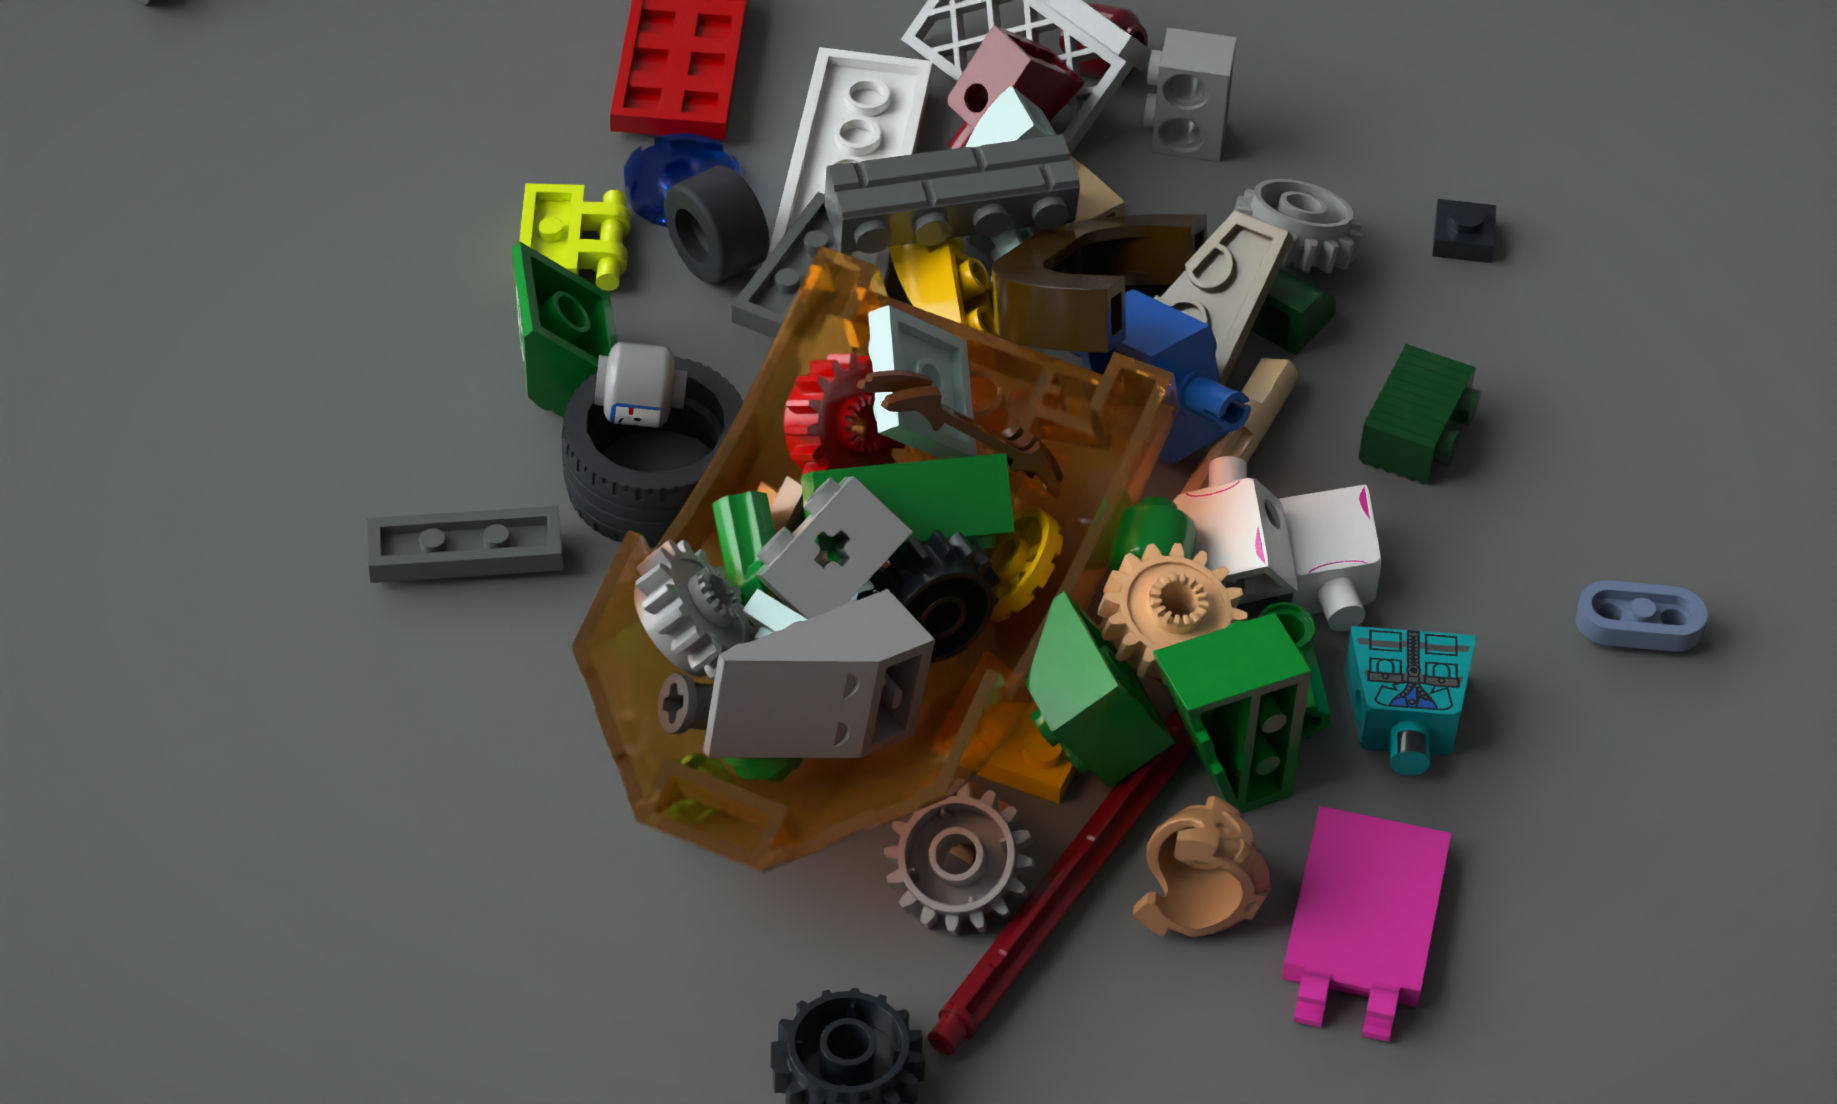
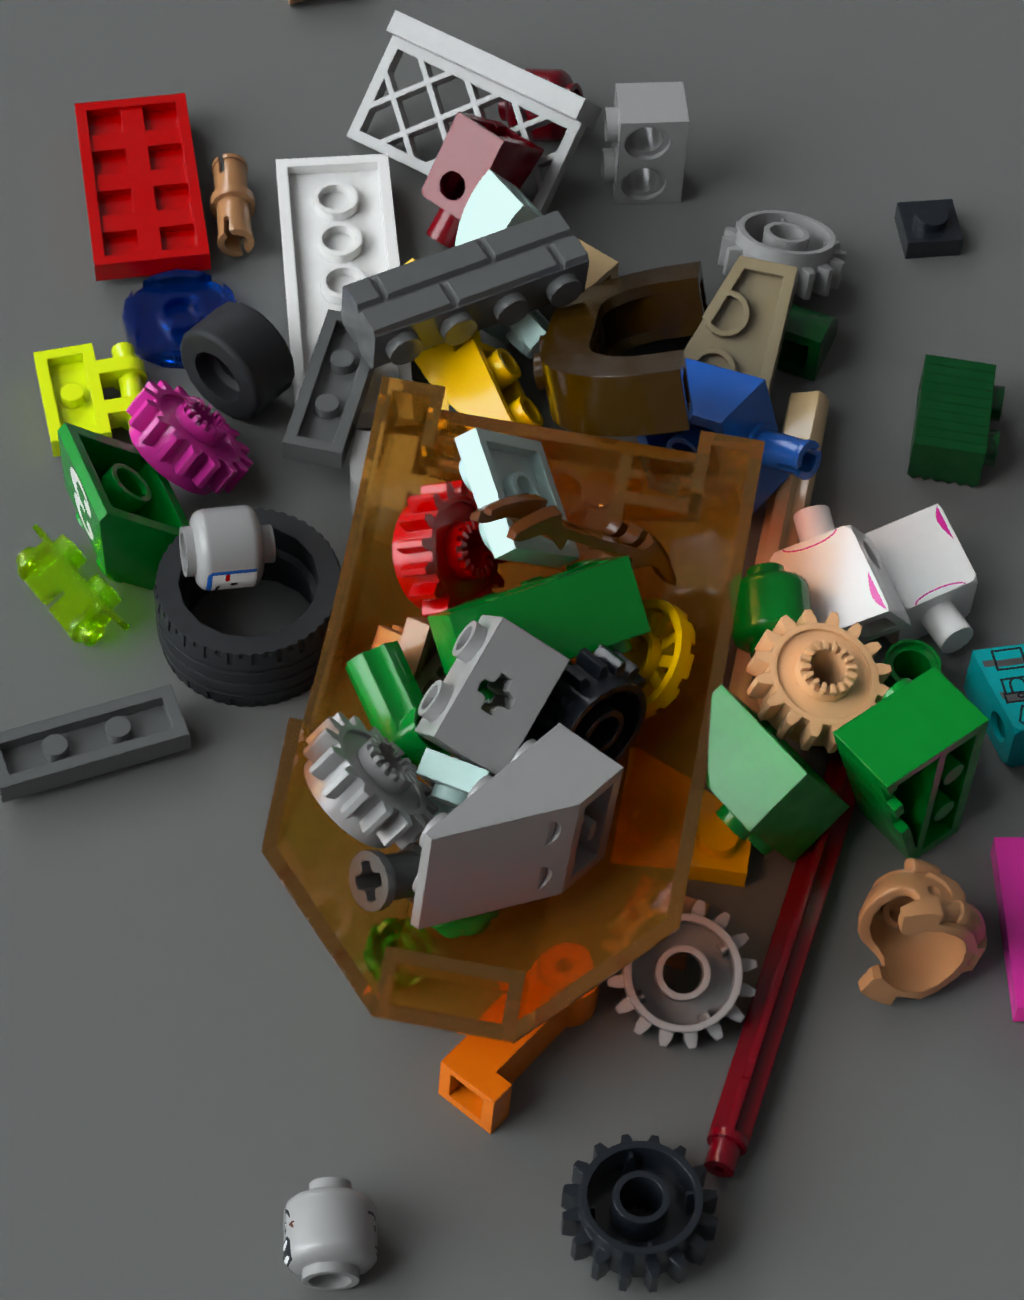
camera: 15 degrees left, 5 degrees up
none -> clear neon green hinge [16,523,130,646]
none -> dark pink gear [126,380,253,495]
none -> medium nougat pin [210,153,255,257]
none -> light grey head [283,1177,378,1291]
none -> orange leg [438,948,601,1134]

